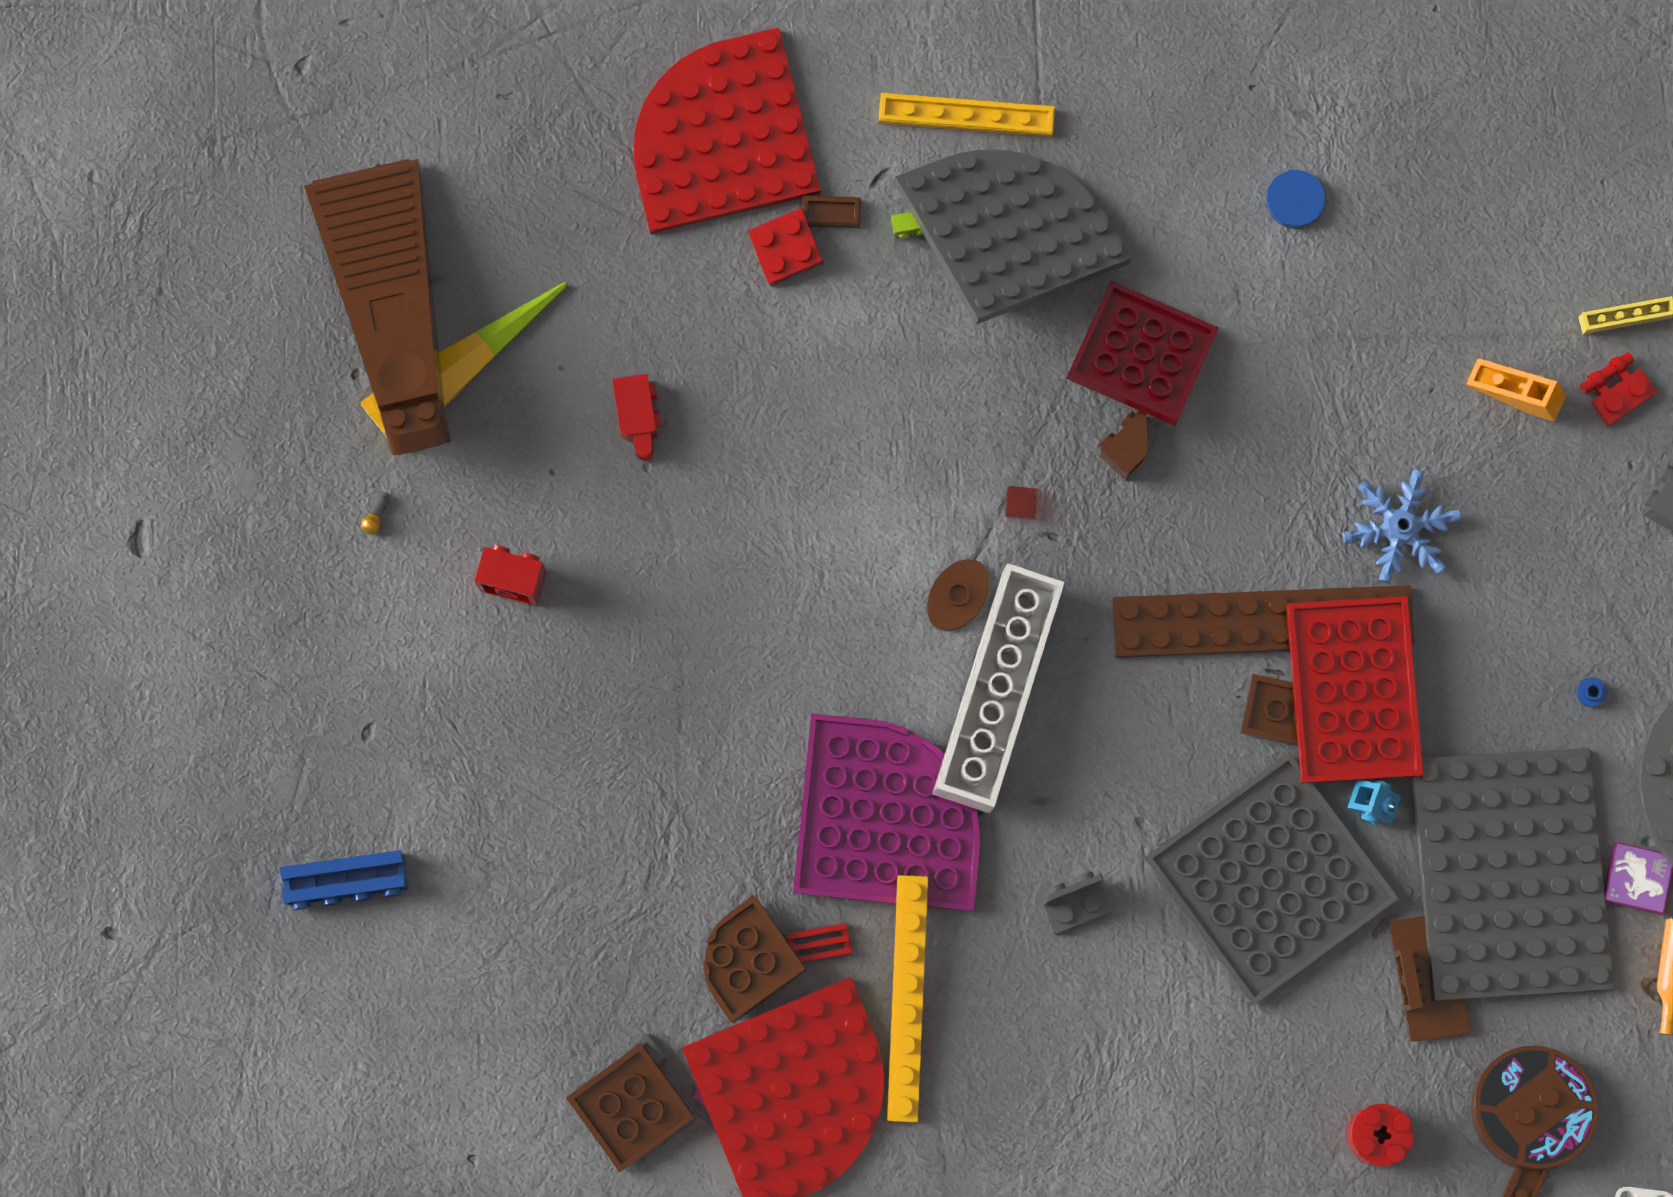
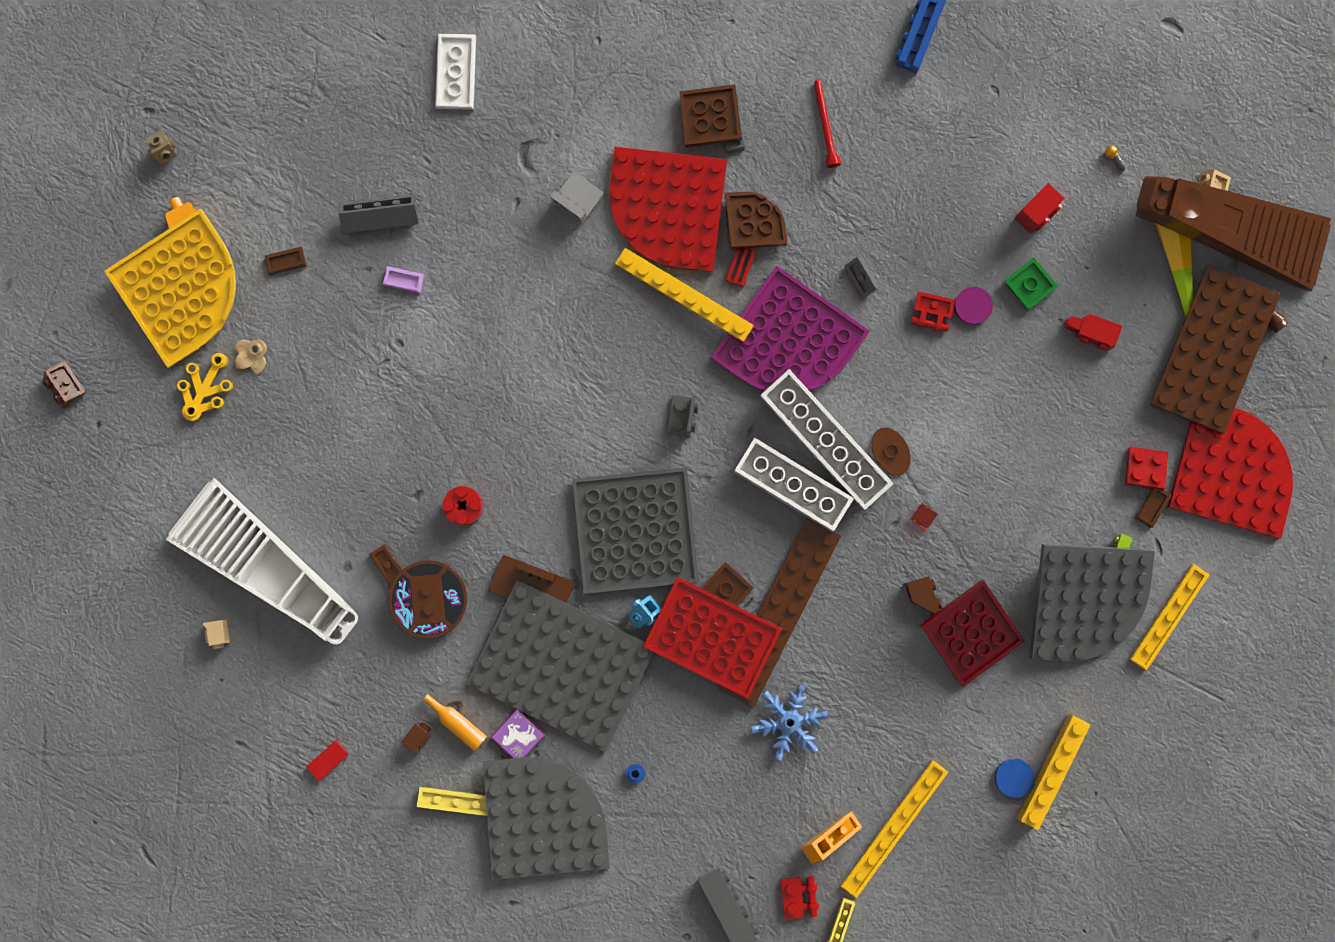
camera: 120 degrees right, 5 degrees up
none -> white brick [734,438,854,532]
none -> red piece [814,80,841,168]
none -> yellow tile [840,760,948,898]
none -> dark grey plate [844,255,881,298]
none -> red plate [910,291,955,332]
none -> magenta tile [954,286,993,325]
none -> green plate [1004,257,1058,311]
none -> yellow brick [1016,715,1090,830]
none -> reddish brown plate [1150,265,1281,434]
none -> tan bracket [1198,169,1231,191]
none -> reddish brown cone [1268,310,1288,333]

